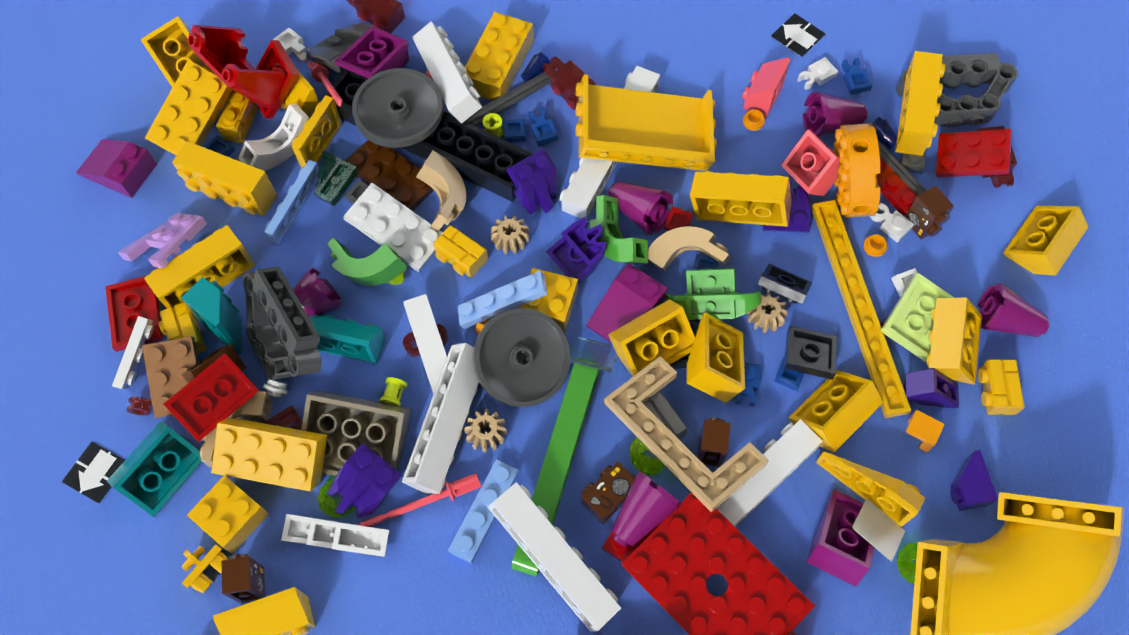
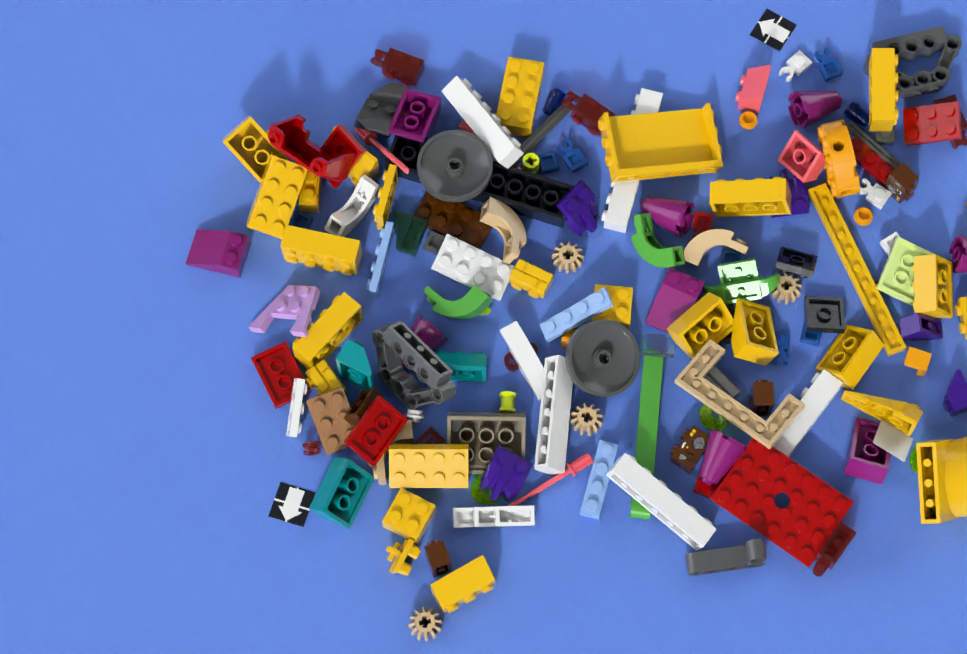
camera: 10 degrees left, 5 degrees up
white plate [273,28,309,63] -> none
dark purple plate [546,217,607,285] -> none

